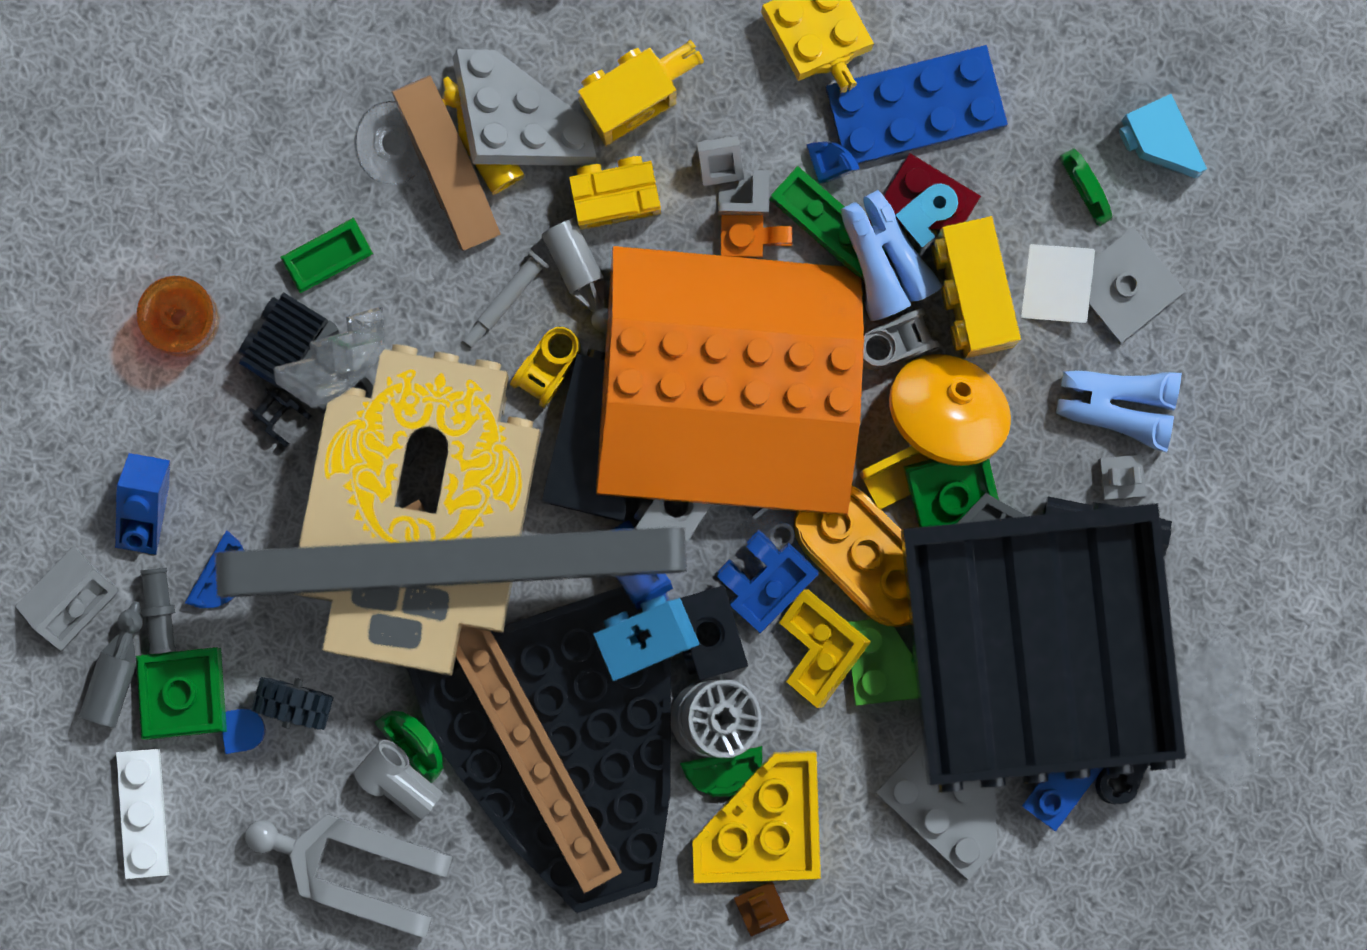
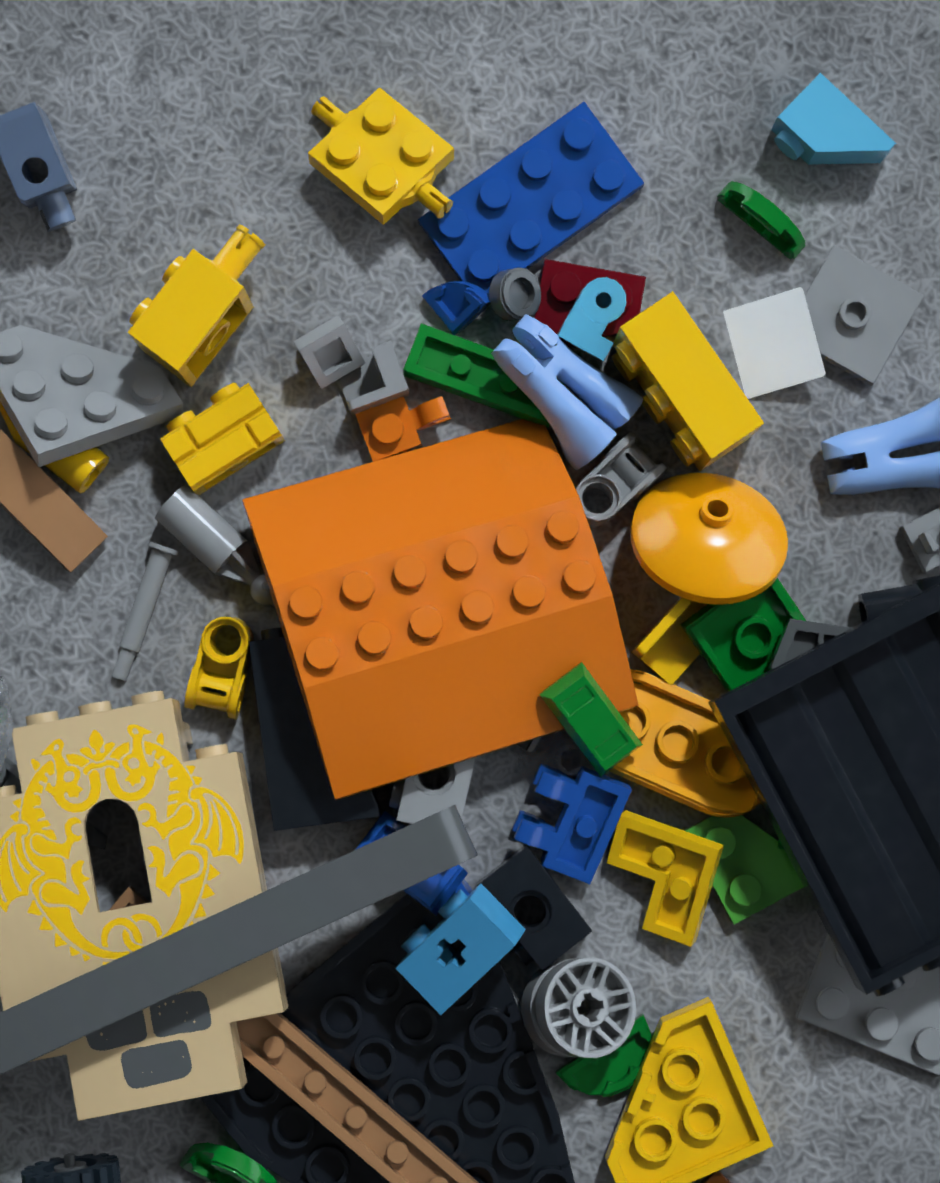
camera: 20 degrees left, 0 degrees up
none -> dark grey tile [489,268,541,321]
none -> green tile [539,662,643,777]

